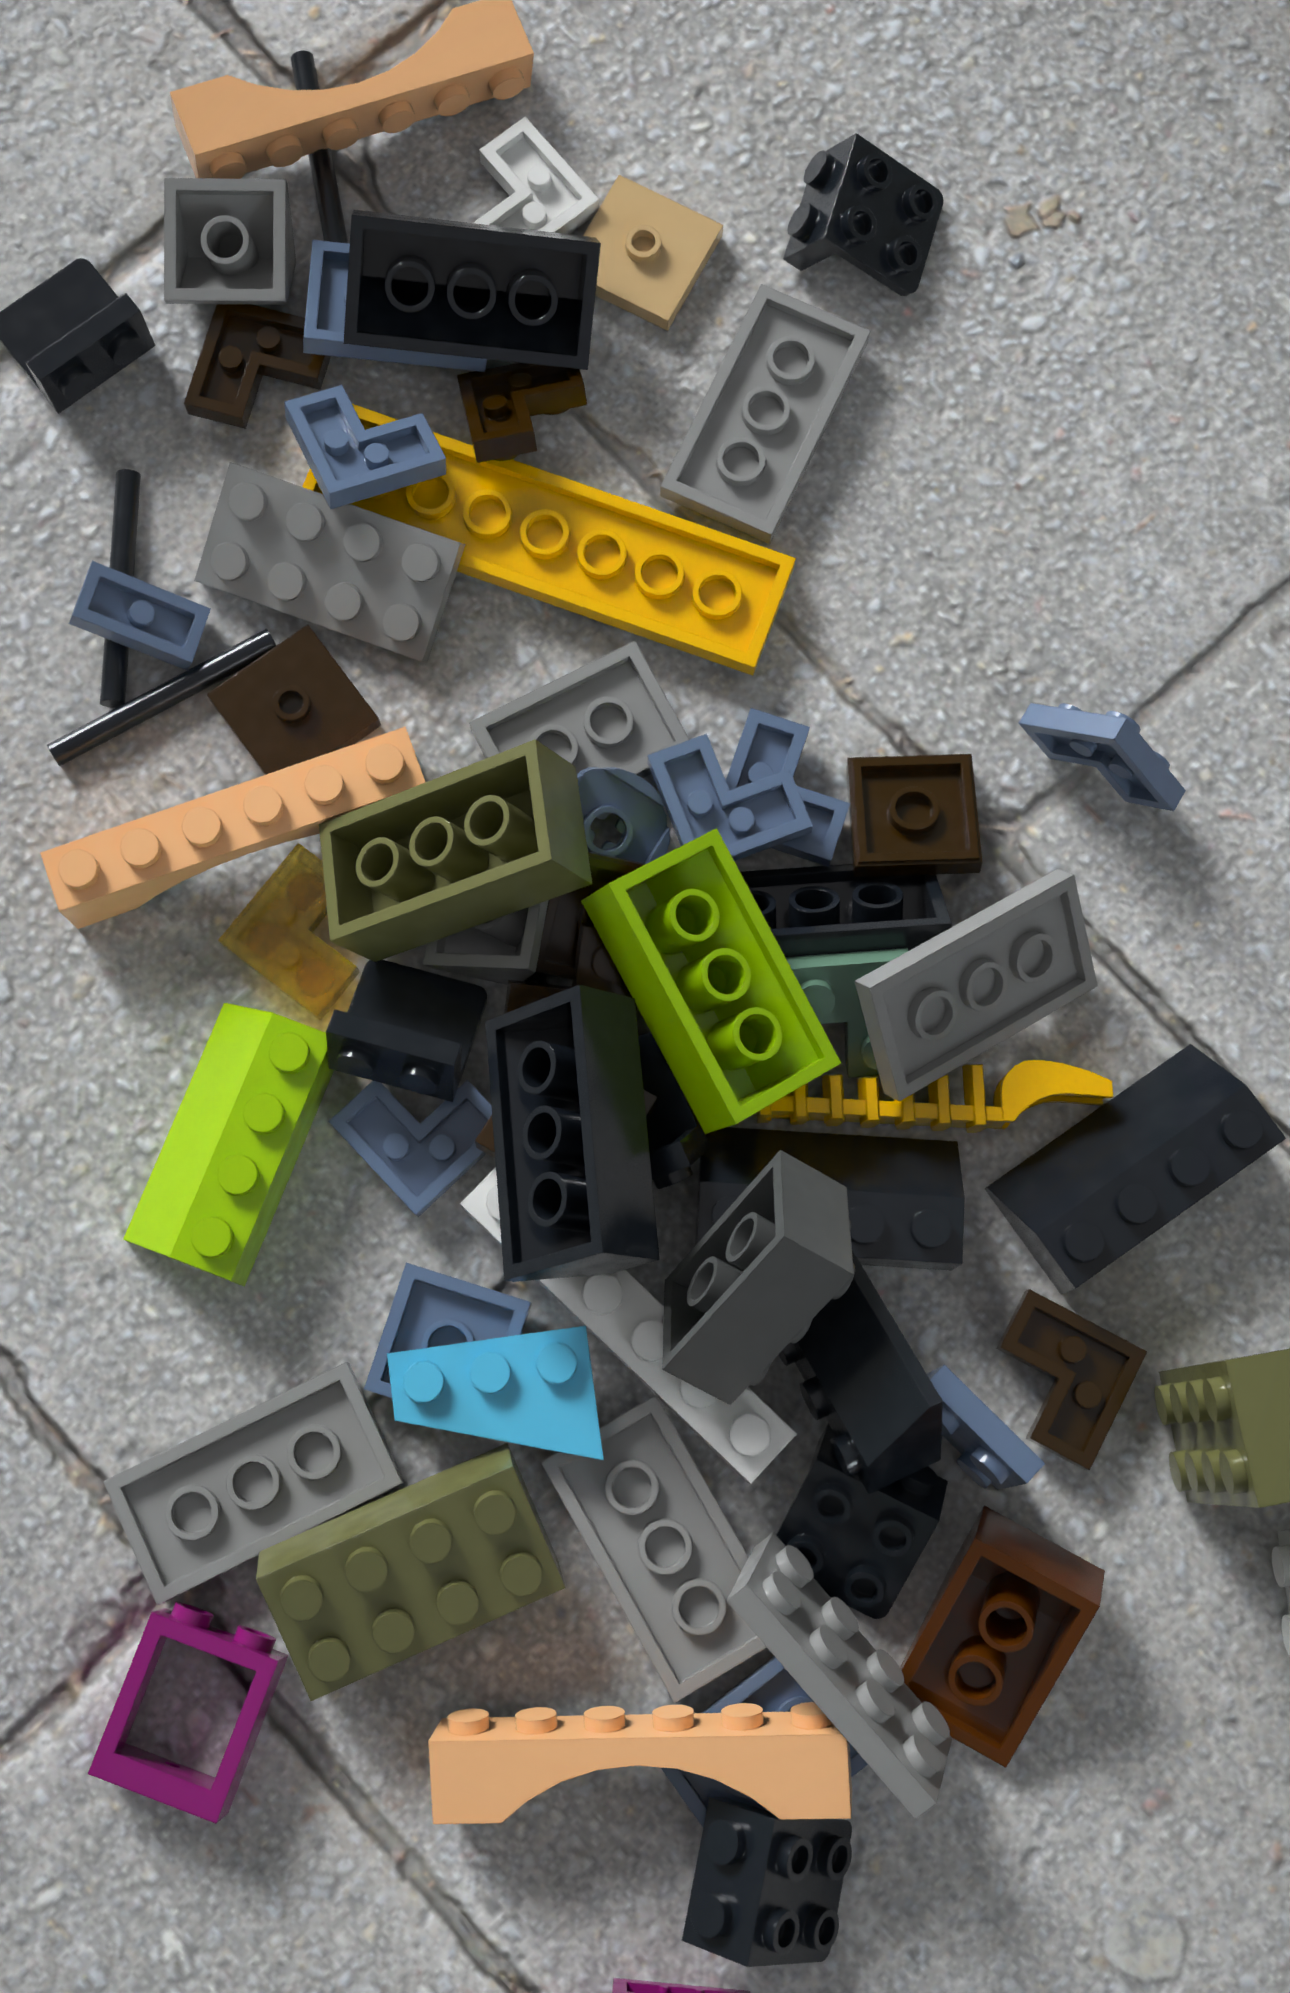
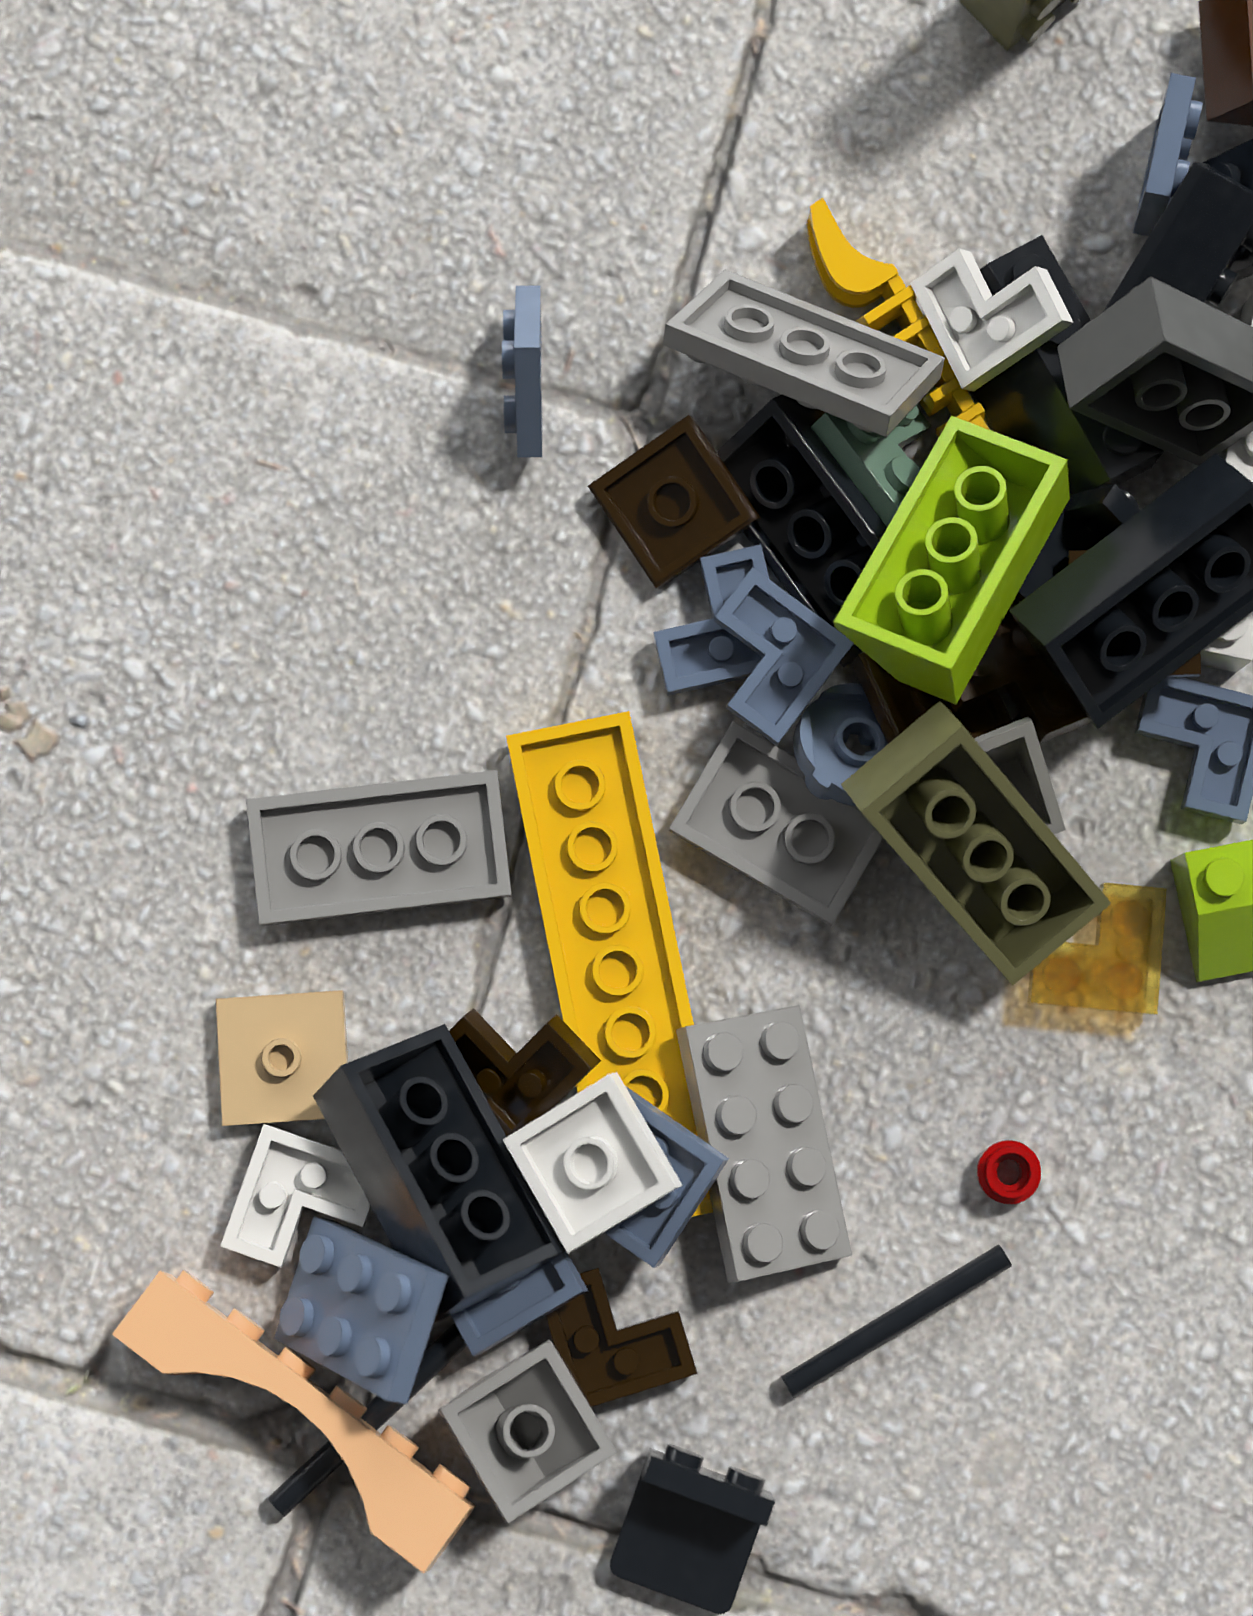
camera: 125 degrees left, 5 degrees up
light nougat arch [40,726,425,929] -> none
black bar [47,628,276,766] -> none
sand blue plate [68,561,211,670] -> none
dark brown plate [207,624,381,775] -> none
black bracket [326,960,487,1102] -> none
black bracket [783,133,943,296] -> none
black slope [985,1044,1286,1294] -> none
dark brown plate [996,1289,1147,1470] -> none
none -> sand blue plate [274,1216,448,1404]
none -> white plate [503,1072,682,1253]
none -> white plate [910,248,1074,391]
none -> red plate [977,1140,1041,1204]

